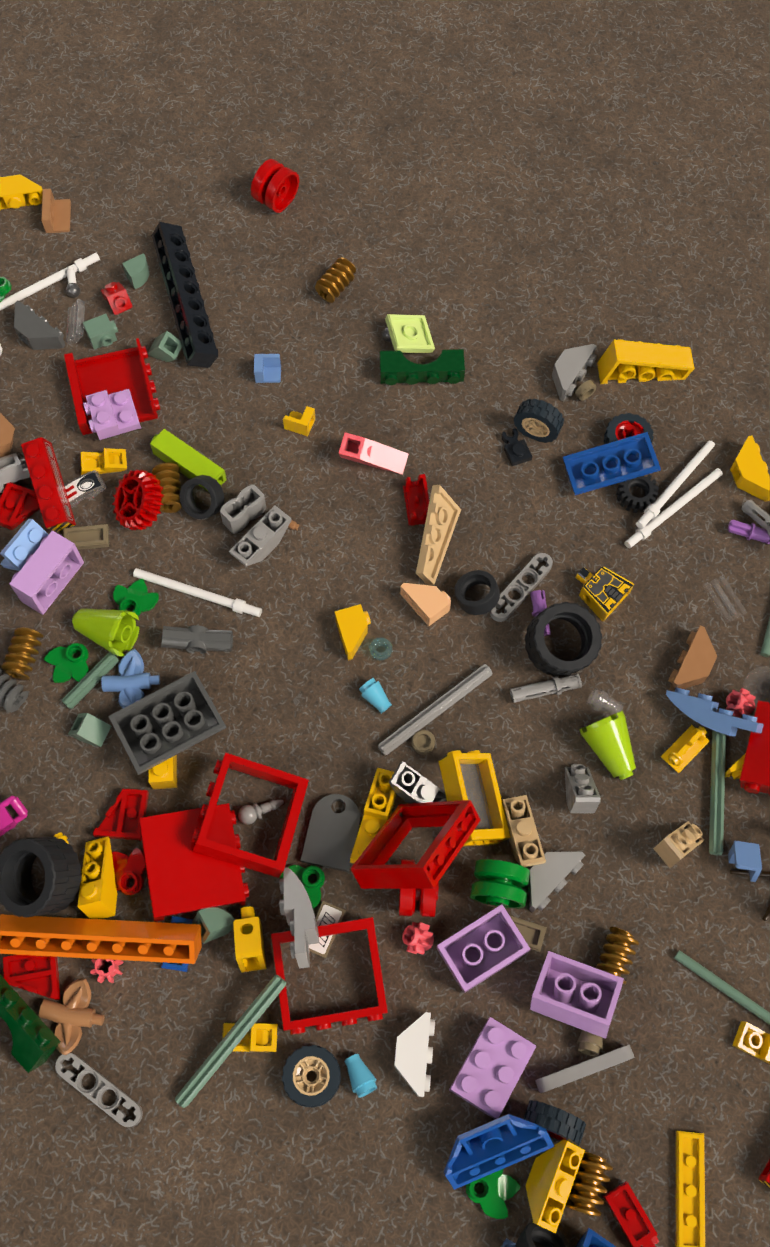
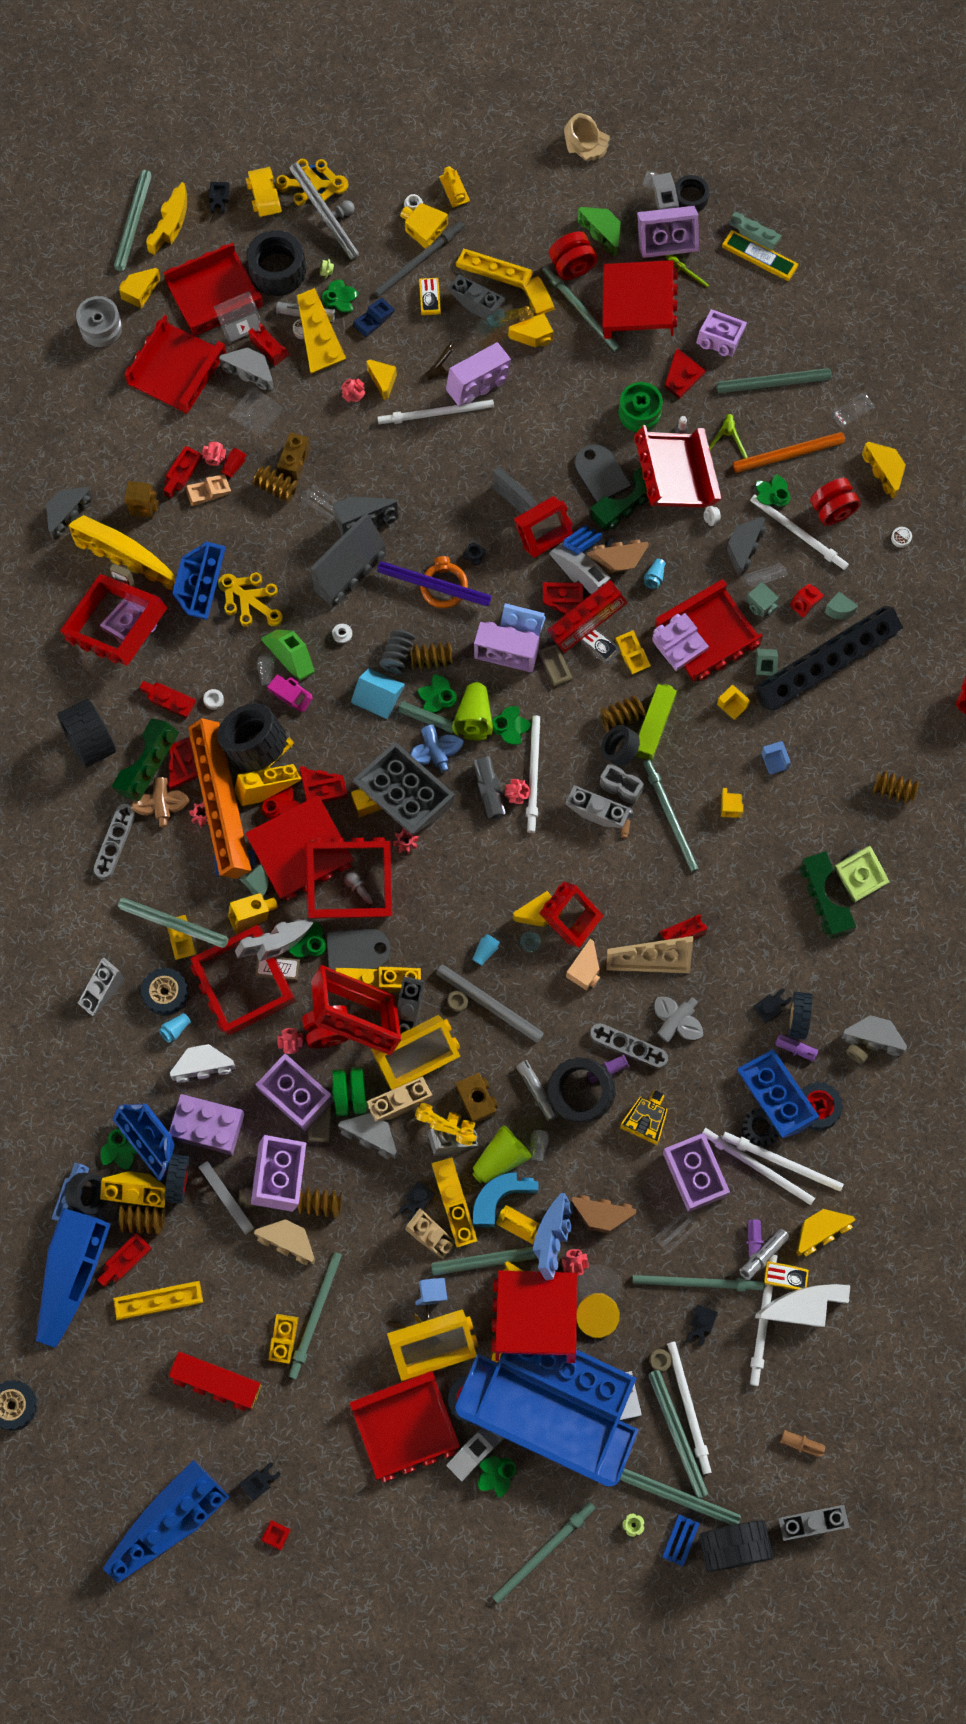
camera: 75 degrees right, 5 degrees up
medium nougat panel [41,189,71,233] -> none
piece [66,266,80,298] -> none
sand green brick [68,713,111,747] -> none
red gear [112,470,164,530] -> none
slope [339,433,409,475] -> none
black tyre [455,570,500,615] -> none
yellow wedge [597,339,695,384] -> none
none -> light grey slope [78,958,124,1016]
none -> tan slope [254,1219,315,1266]
none -> medium azure slope [351,668,405,719]
none -> coral gear [393,828,419,855]
none -> black plate [399,1181,436,1221]
none -> yellow plant [415,1103,477,1146]
none -> yellow slope [431,1157,477,1247]
none -> pearl gold brick [456,1073,498,1124]
none -> dark azure arch [473,1172,538,1227]
none -> coral gear [504,779,530,804]
none -> red window [539,881,604,948]
none -> medium azure cone [643,559,666,589]
none -> sand green bar [643,759,699,872]
none -> light grey plant [654,997,703,1043]
none -> lavender brick [663,1133,730,1213]
none -> yellow panel [717,684,750,720]
none -> medium lavender axle [775,1034,818,1062]
none -> red wheel [810,478,861,526]
none -> white tile [891,527,912,548]

